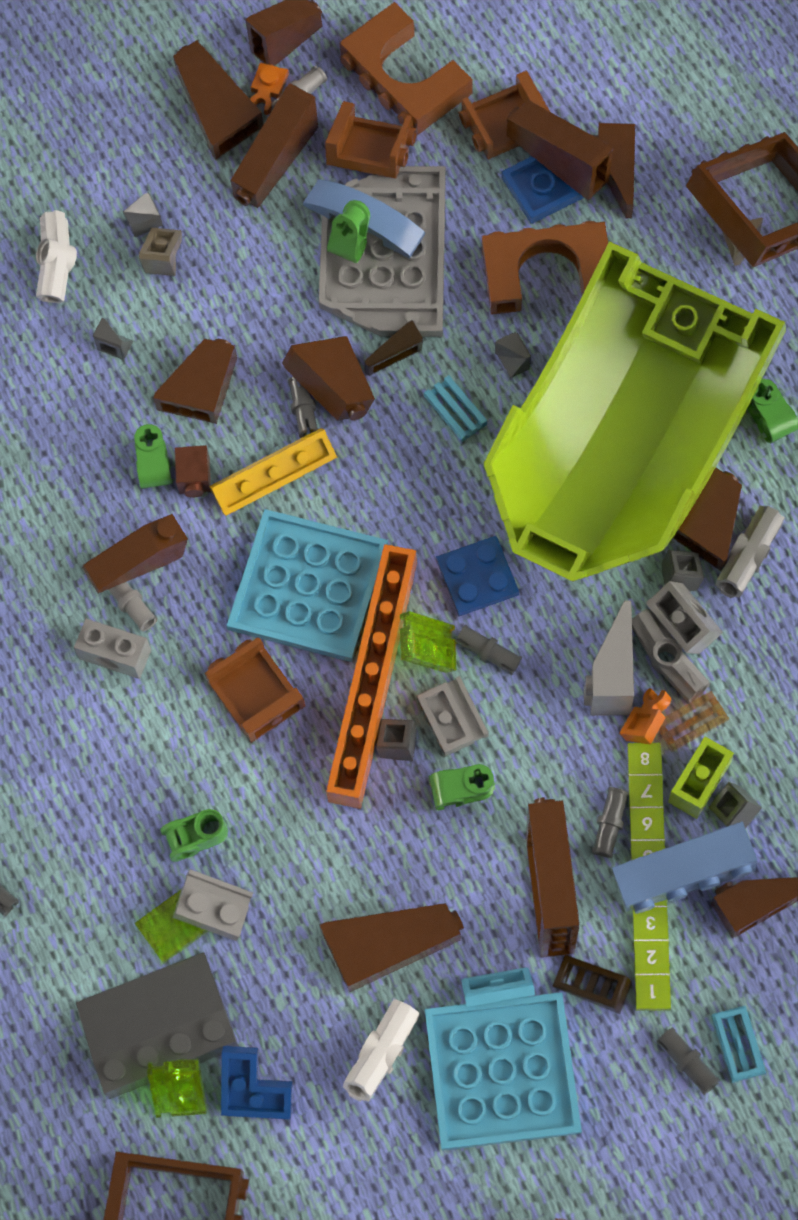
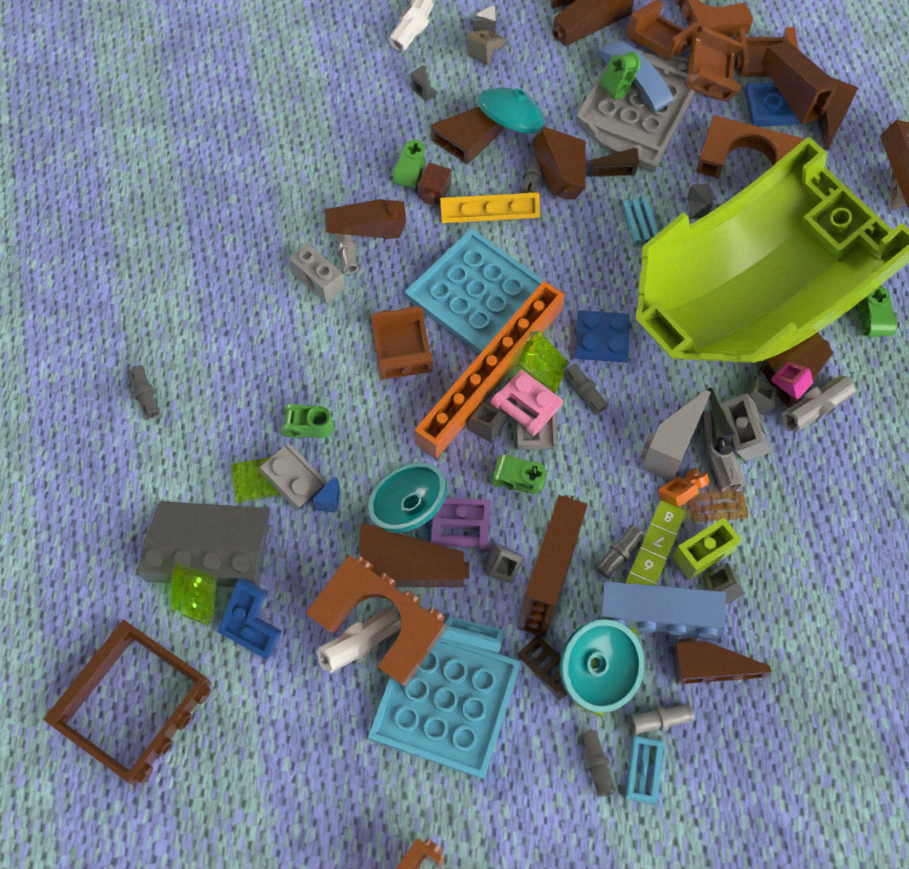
camera: 20 degrees right, 5 degrees down
none -> dark orange arch [305,555,448,687]
none -> blue slope [313,477,341,513]
none -> teal dish [368,462,448,533]
none -> medium lavender plate [431,498,490,551]
none -> teal dish [478,87,546,134]
none -> dark grey slope [482,542,524,584]
none -> bright pink plate [491,369,564,436]
none -> teal dish [560,619,644,712]
none -> light grey pin [629,703,694,735]
none -> dark orange panel [686,28,743,102]
none -> black piece [707,387,735,453]
none -> dark pink slope [771,361,813,399]

